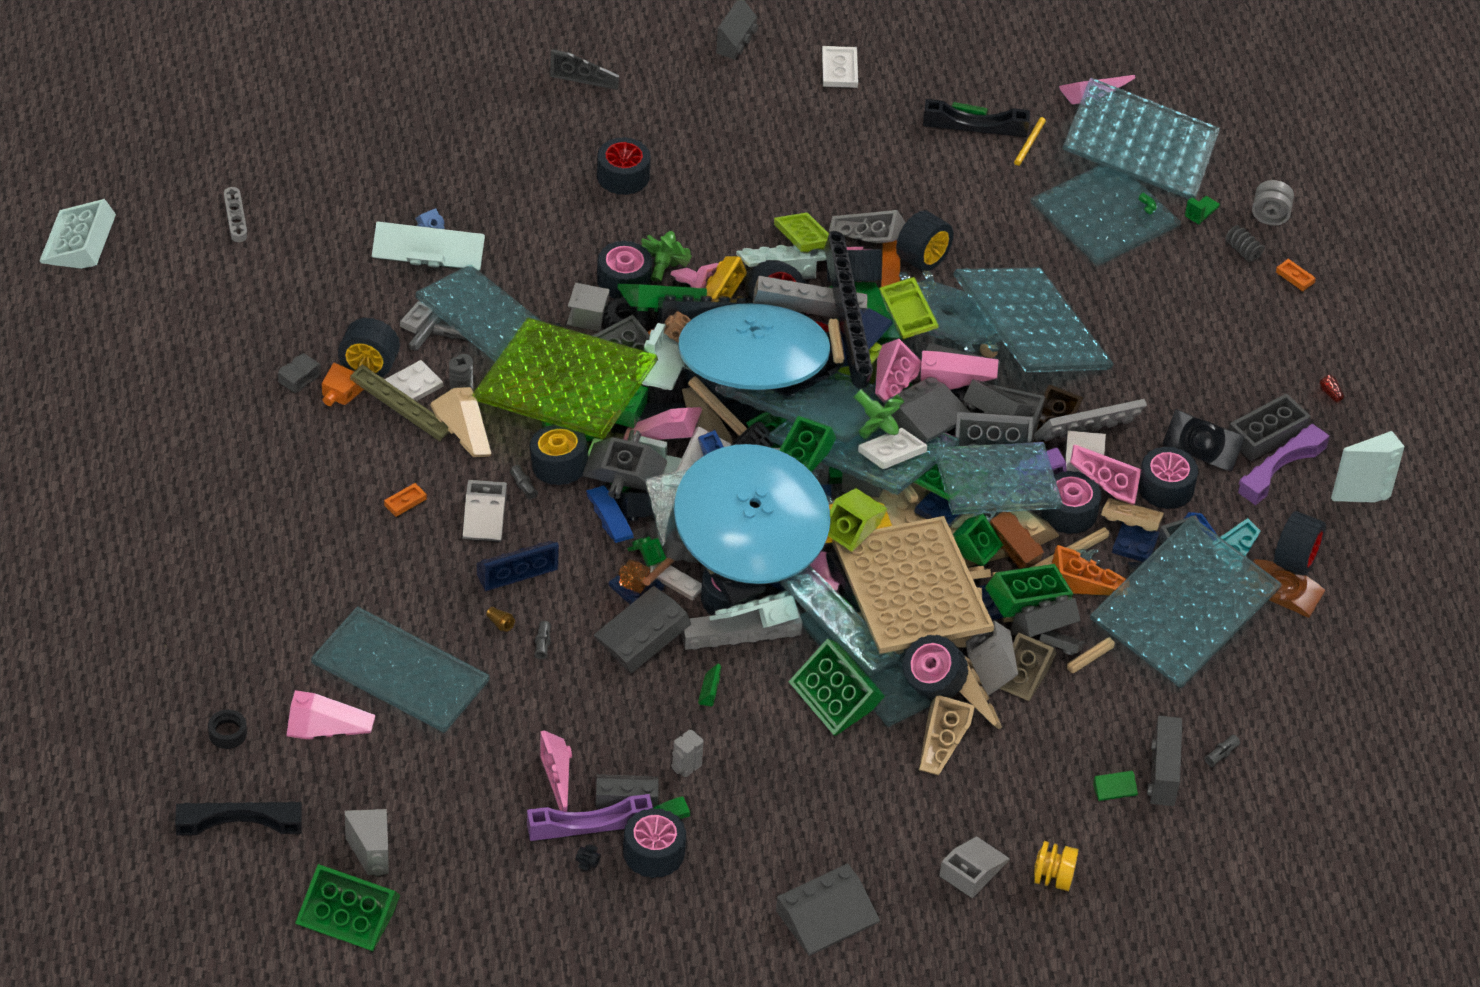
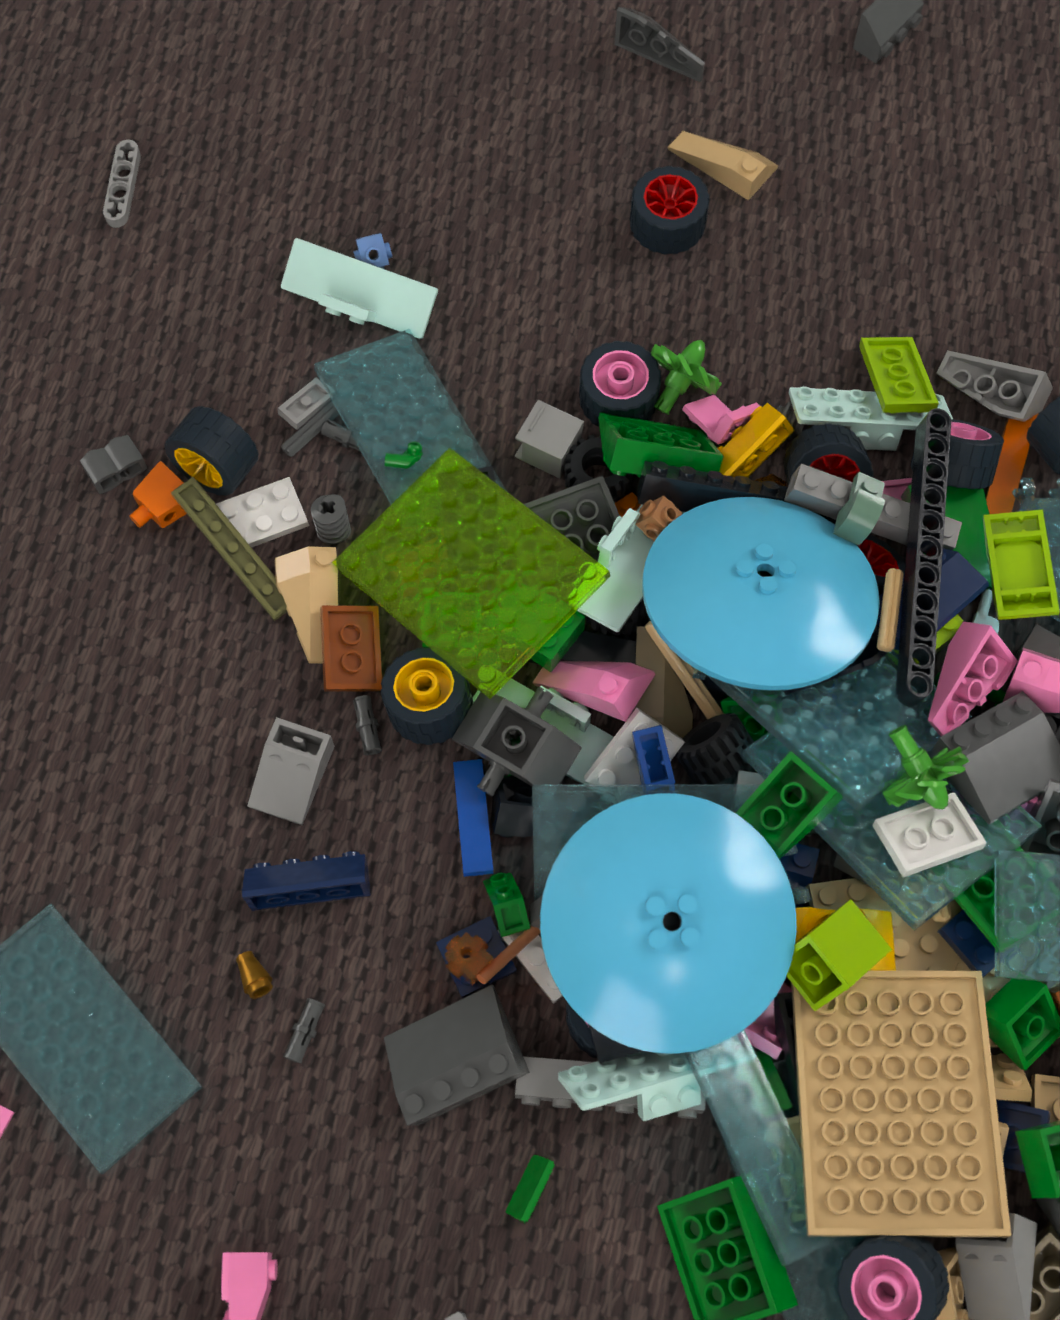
camera: 20 degrees right, 20 degrees up
orange plate [384,483,427,517] -> none
white plate [822,46,858,88] -> none
none -> dark orange plate [320,605,382,692]
none -> green arm [384,442,423,469]
none -> tan wedge [668,131,778,200]
none -> sand green brick [833,472,885,545]

